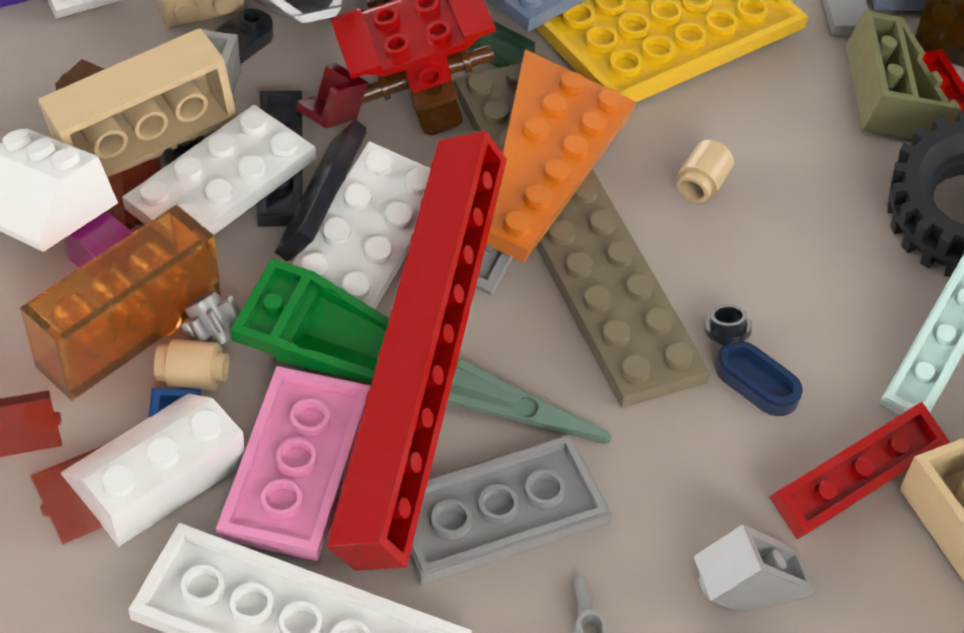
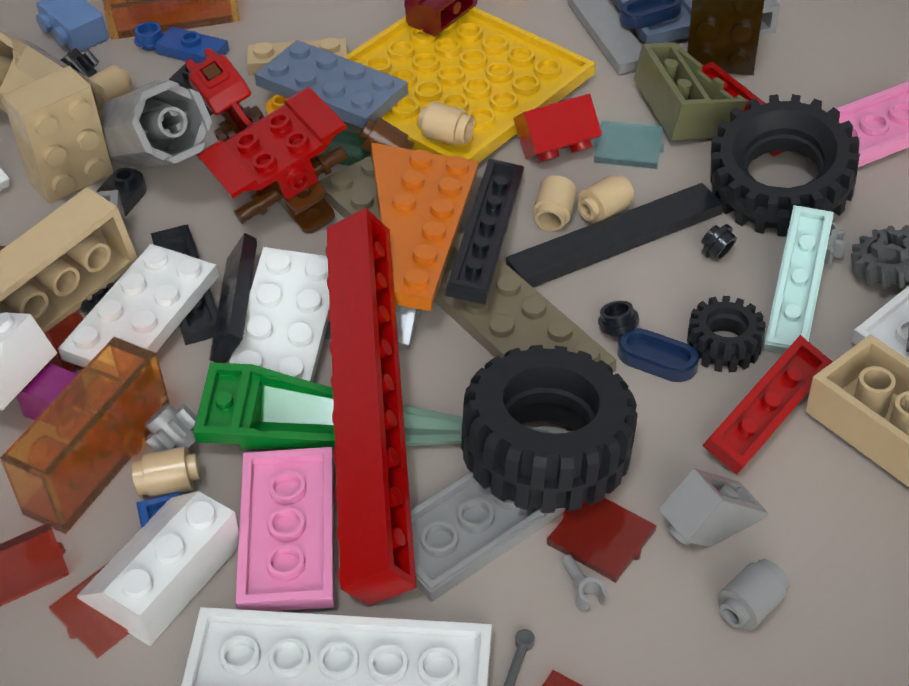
camera: 10 degrees left, 5 degrees down
dark red panel [296,63,368,128] -> none
none -> reddish brown brick [358,117,414,154]
none -> tan brick [418,101,475,146]
none -> black tile [445,159,524,305]
none -> black tyre [461,345,638,513]
none -> black tile [506,183,723,287]
none -> red brick [513,93,602,163]
none -> clear red piece [546,498,656,583]
none -> tan brick [578,175,634,224]
none -> clear light blue piece [594,121,664,169]
none -> black tyre [687,296,766,373]
none -> black plate [701,224,737,261]

